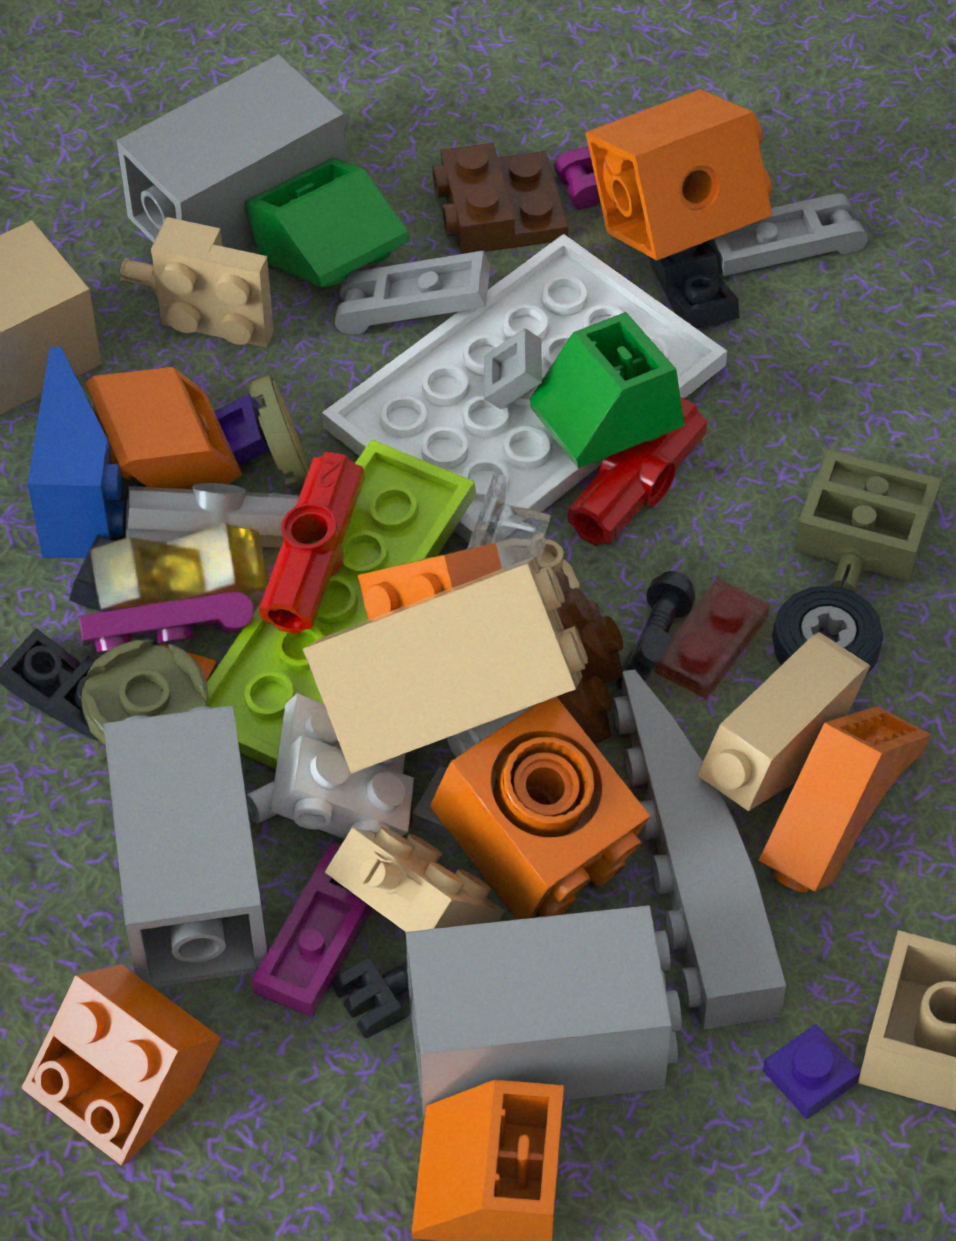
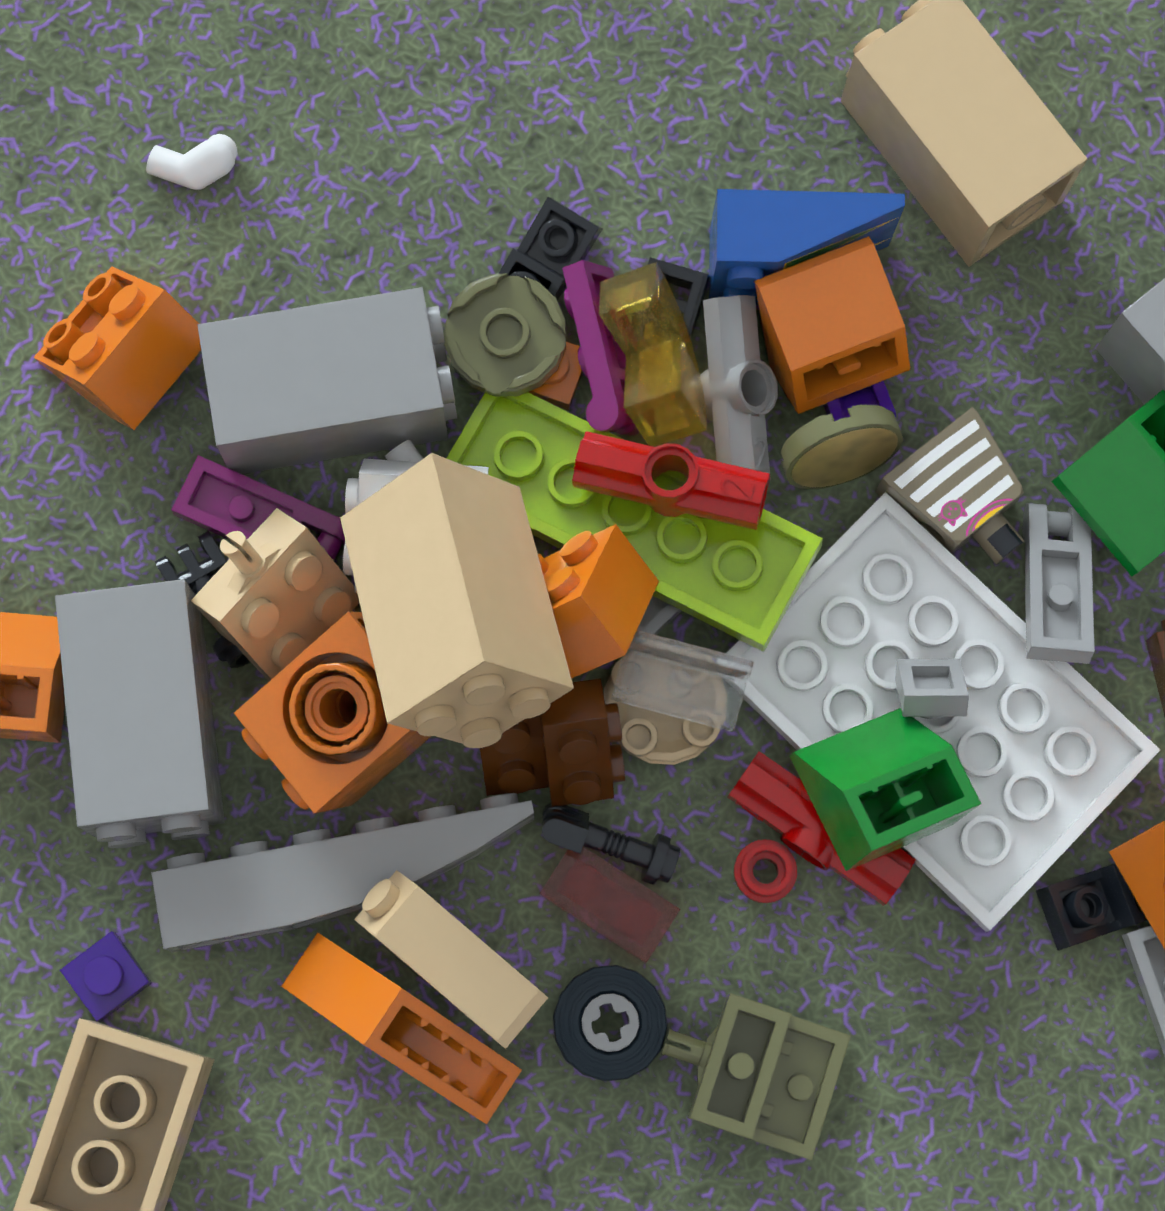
camera: 85 degrees right, 25 degrees up
tan plate [120,217,274,348] -> none
none -> red plate [733,839,797,903]
none -> dark tan torso [875,406,1025,565]

